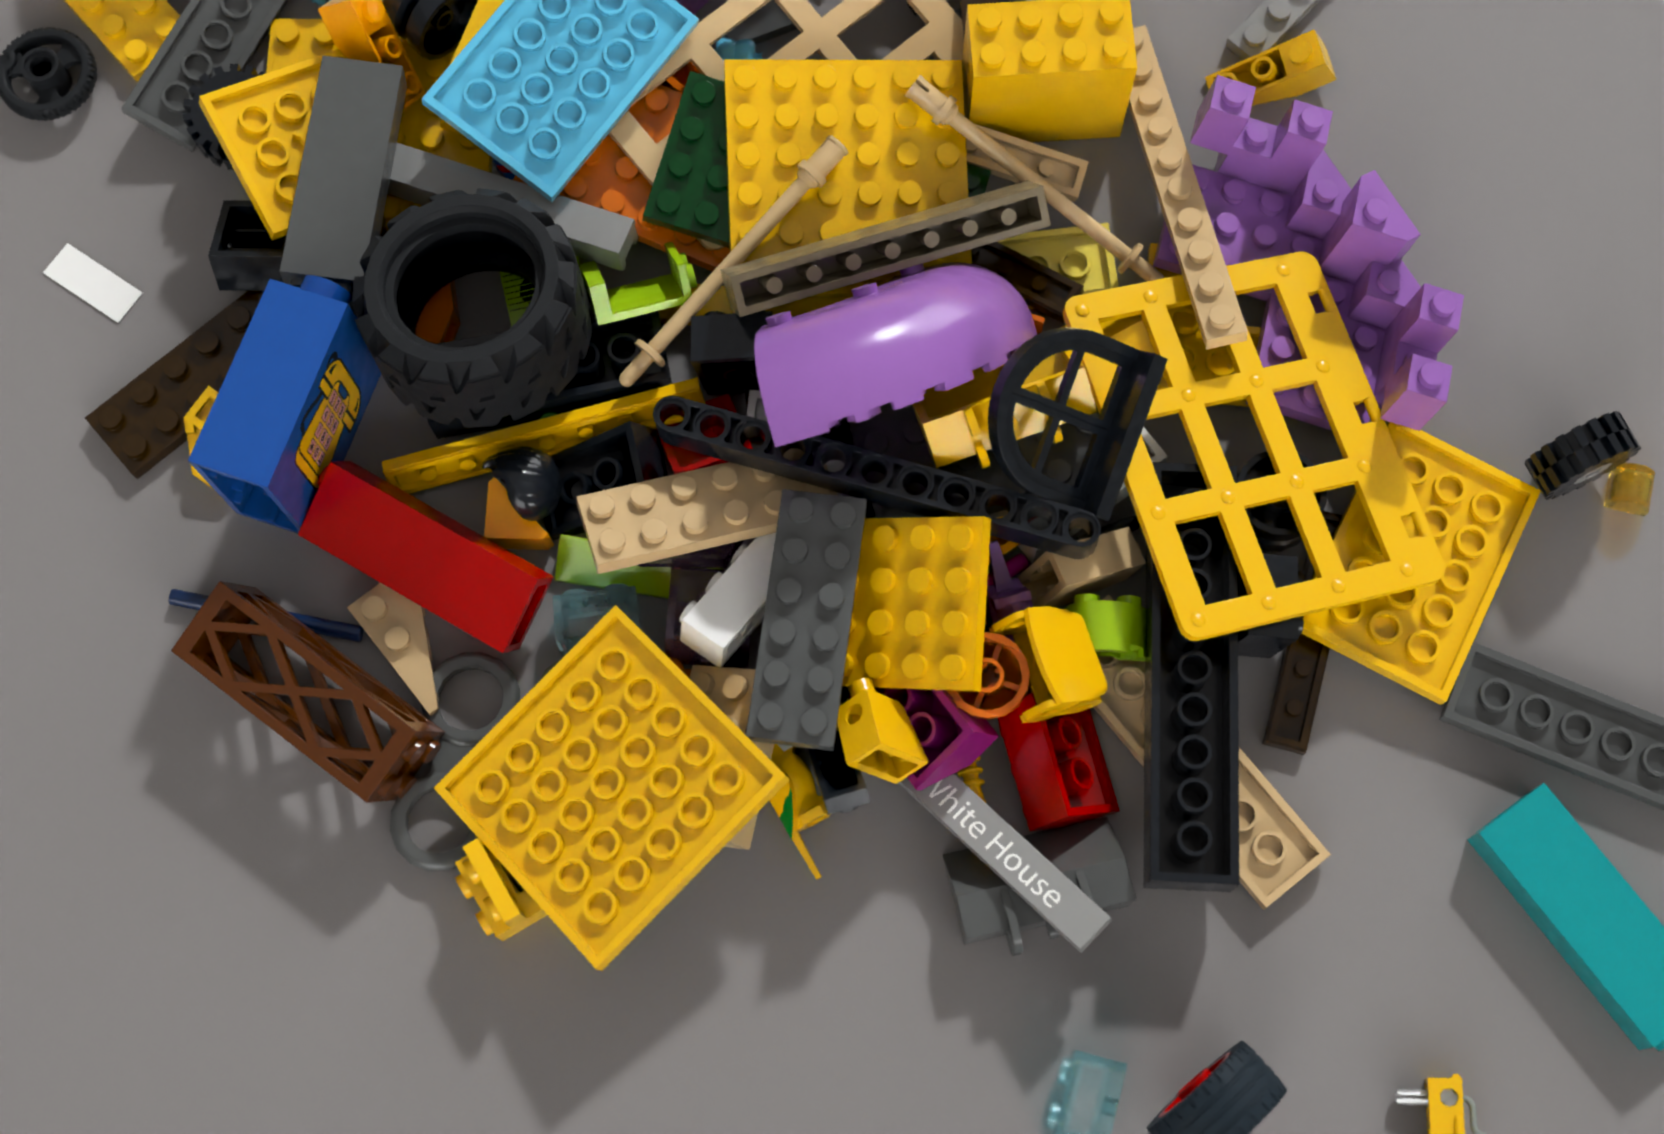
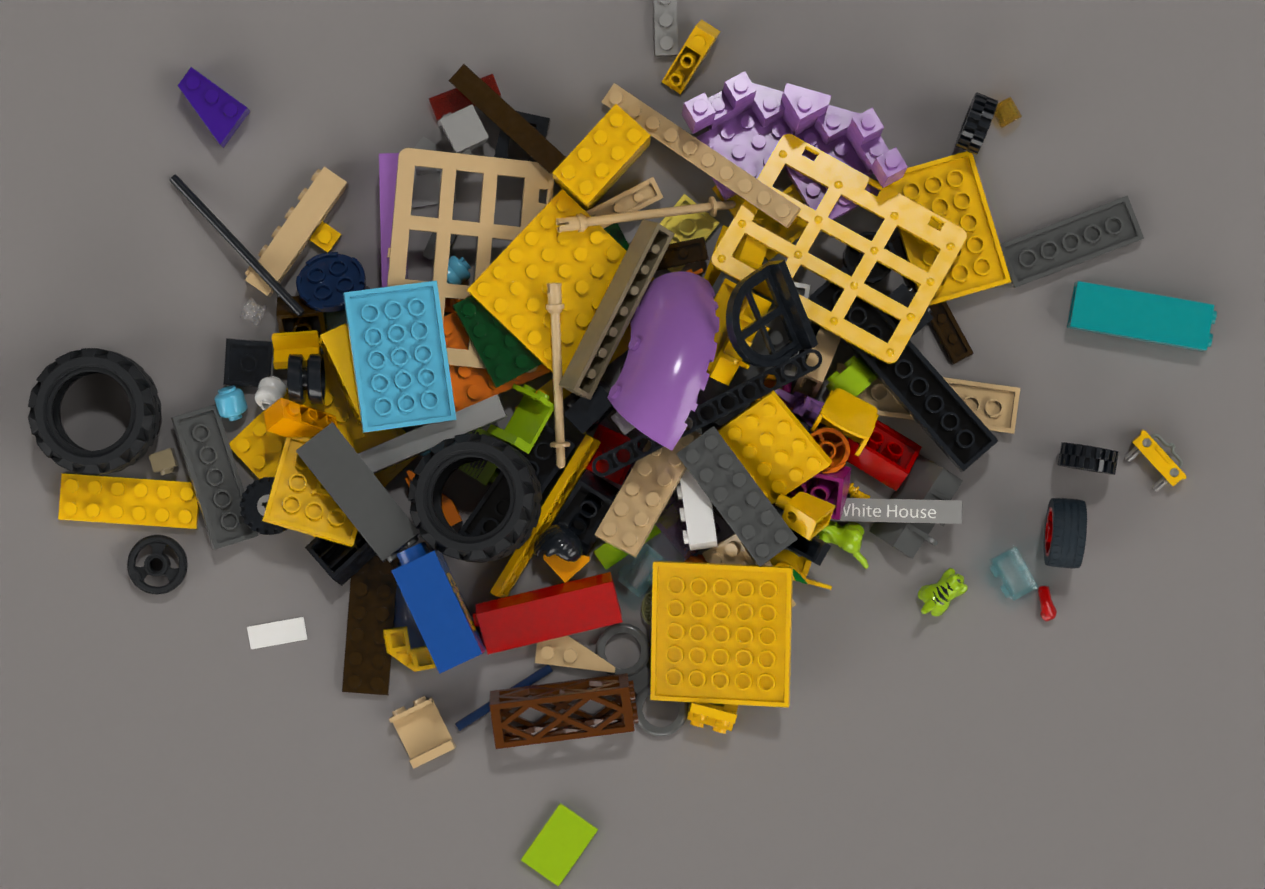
camera: 50 degrees left, 15 degrees up
none -> tan panel [389,696,456,769]
none -> lime tile [521,802,598,887]
none -> lime animal [817,521,869,569]
none -> lime animal [918,568,968,616]
none -> black wheel [1058,442,1119,475]

